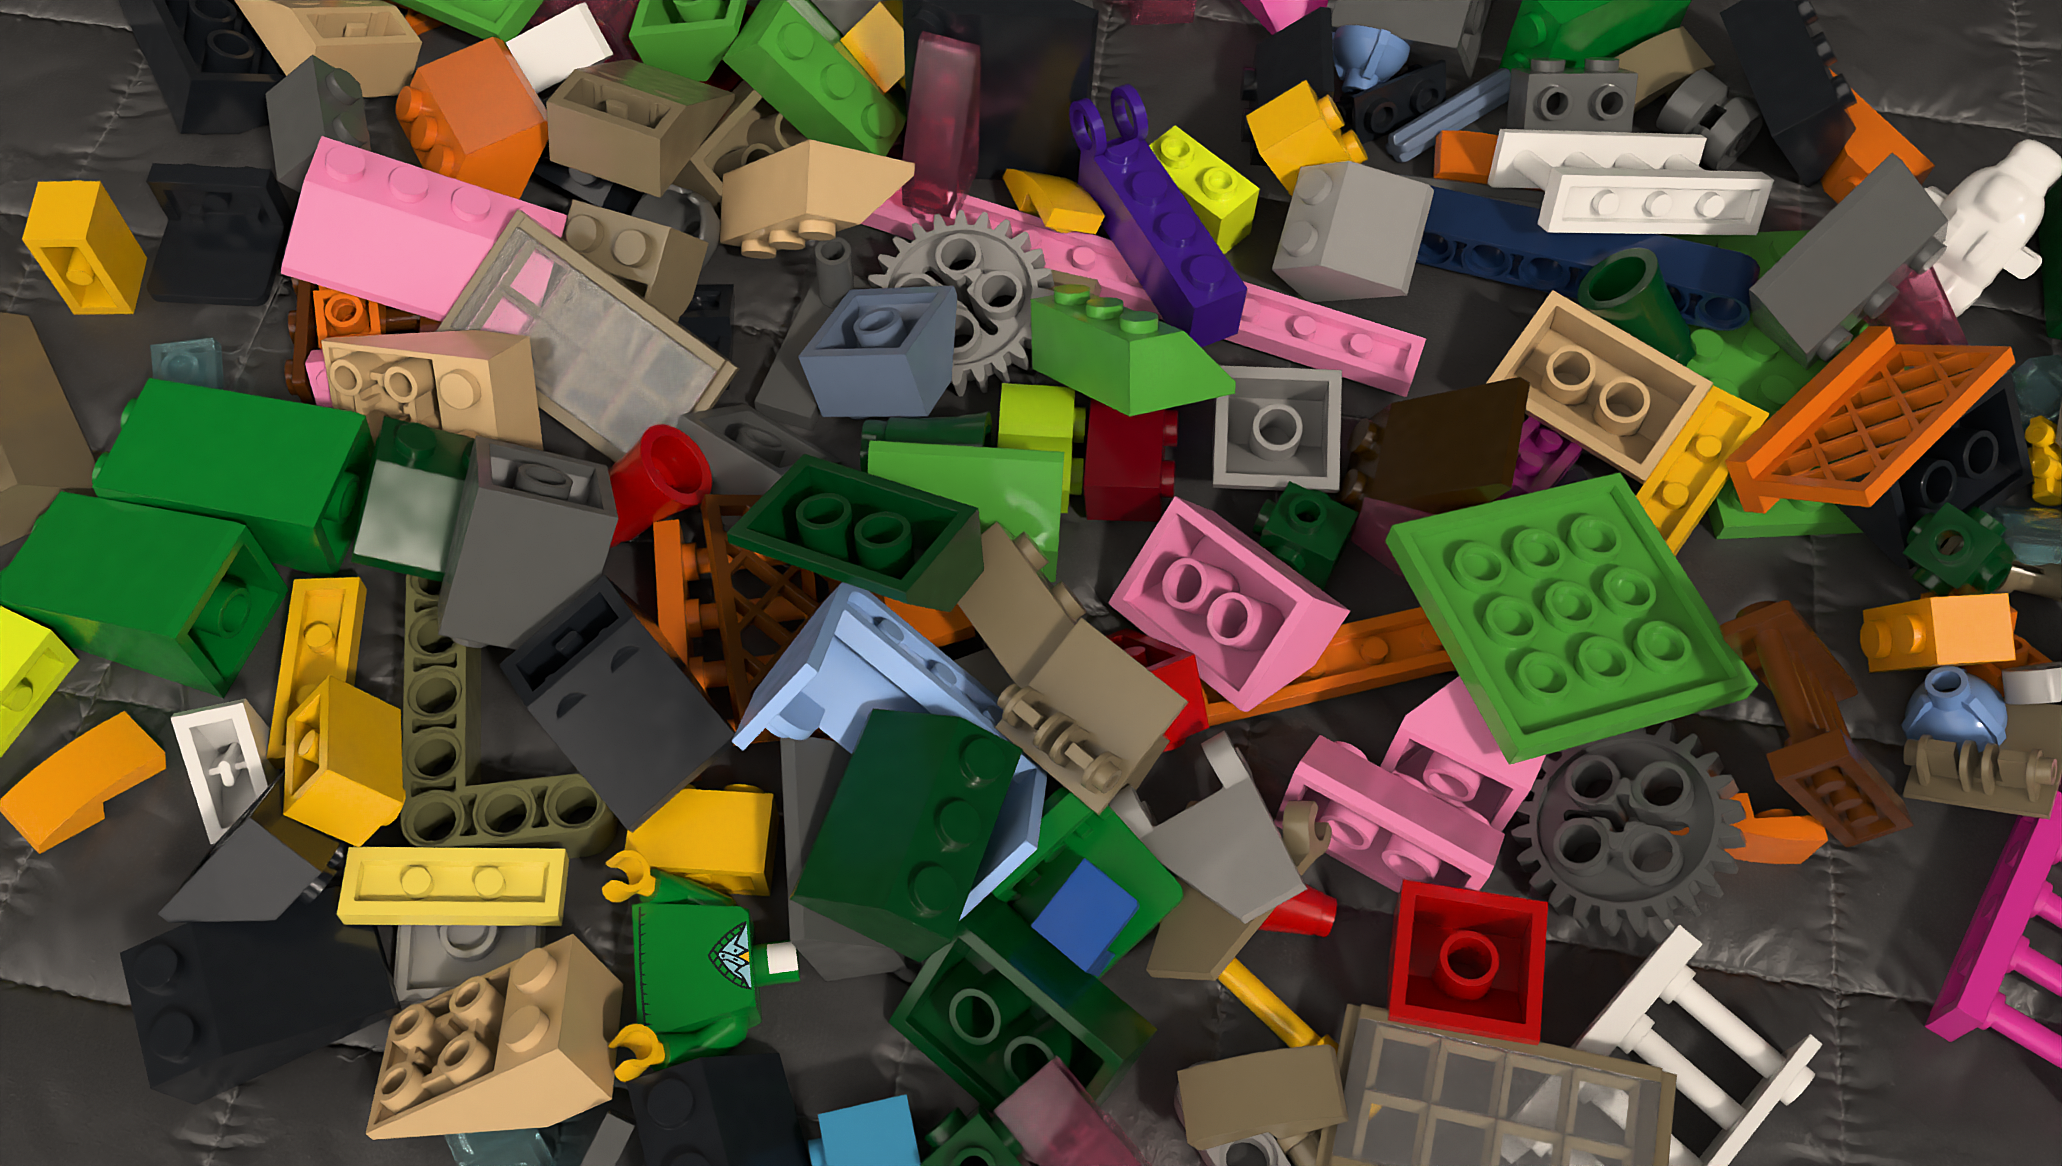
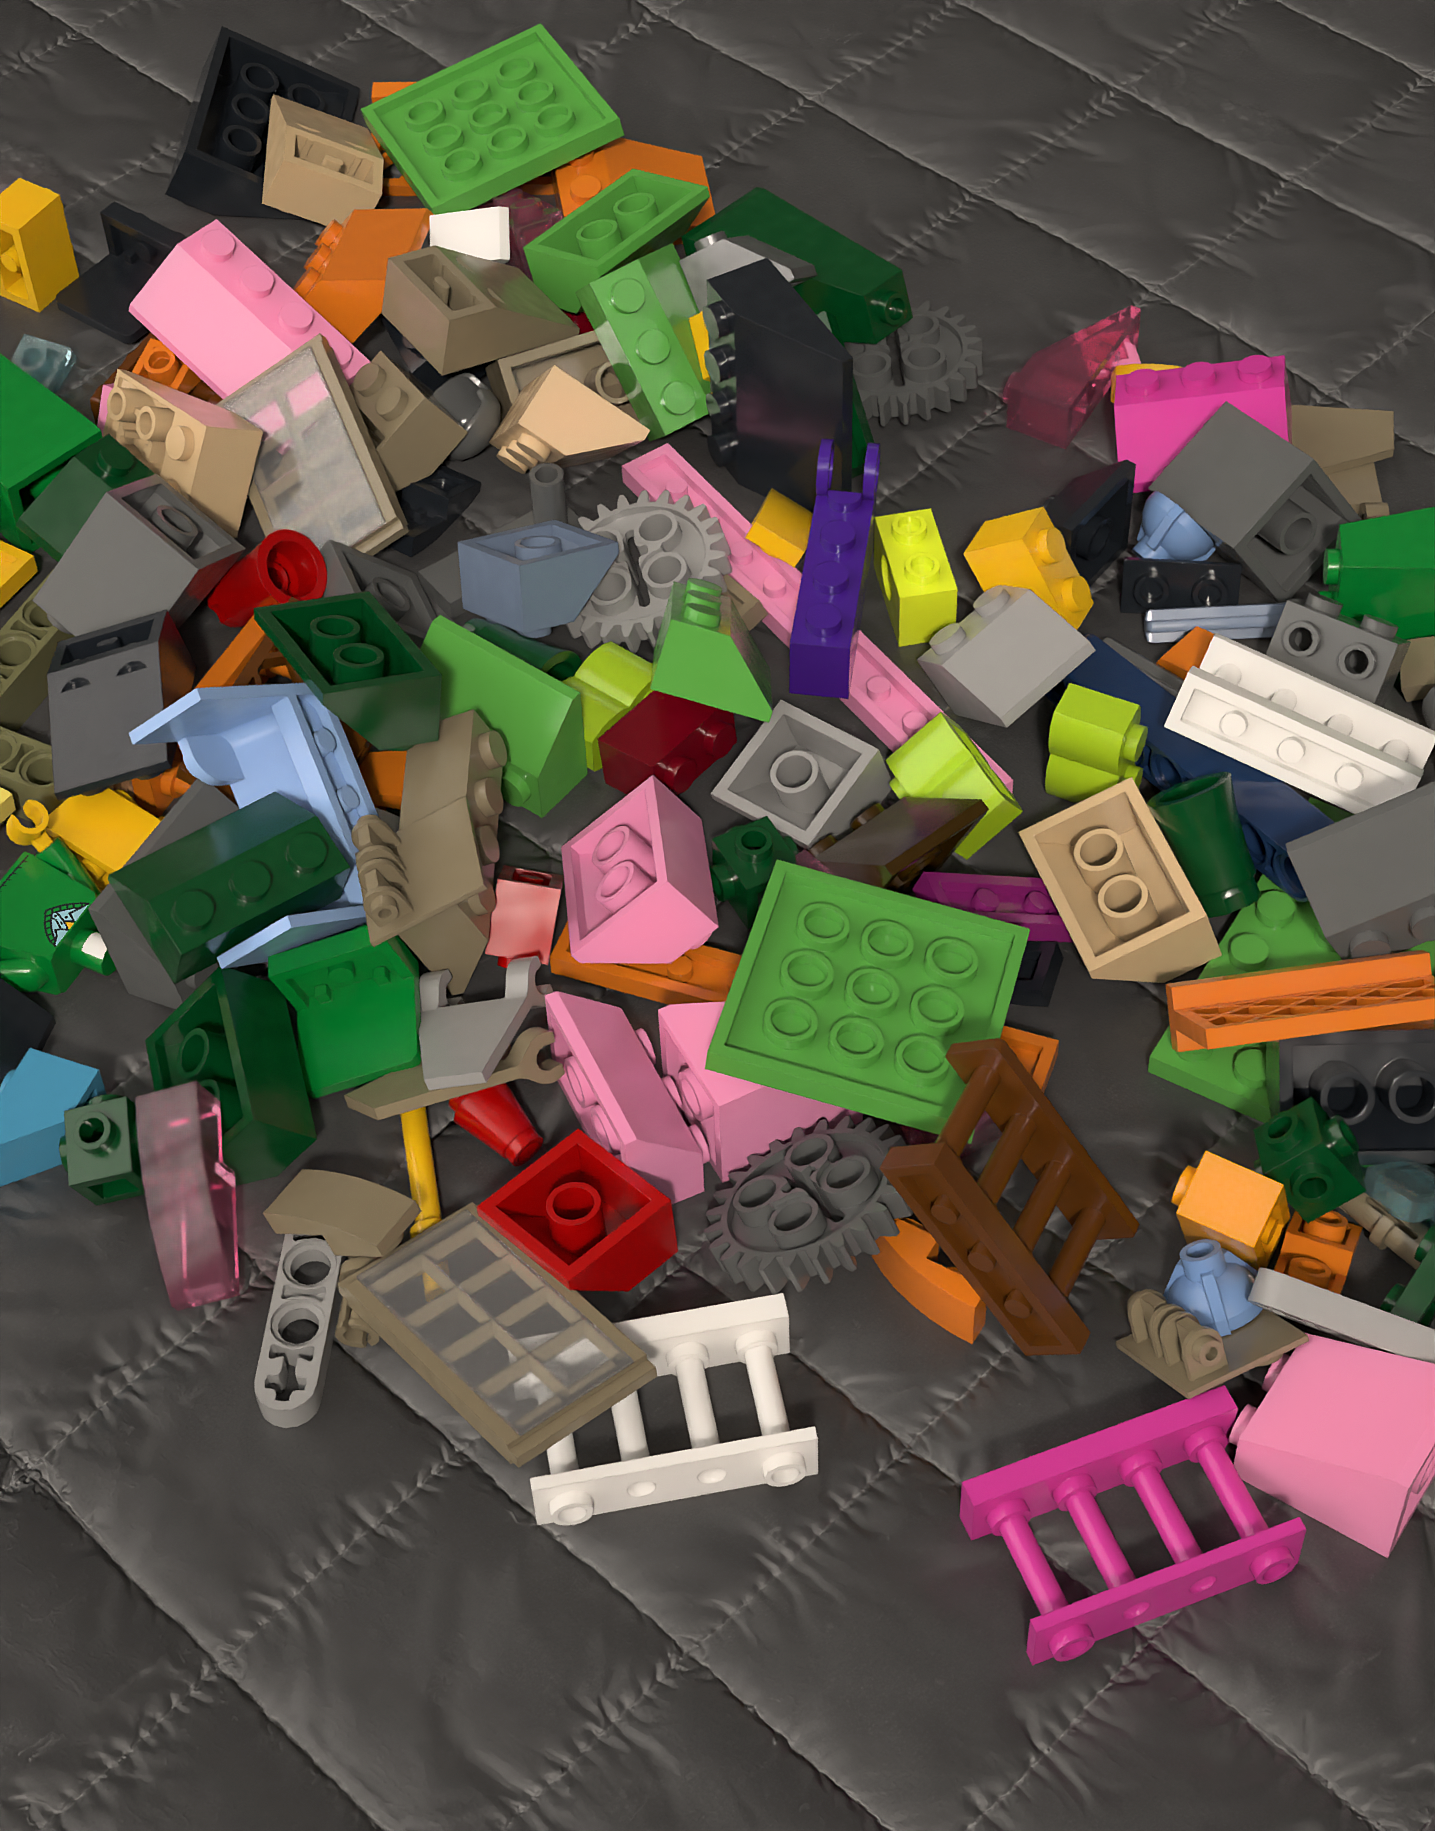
camera: 40 degrees right, 10 degrees down
dark grey slope [266,54,372,193] -> none
clear pink slope [902,31,980,219] -> none
blue panel [1031,858,1139,977] -> none
yellow plate [1636,385,1770,556] -> none
none -> lime brick [886,712,1023,860]
none -> lime brick [1045,683,1148,803]

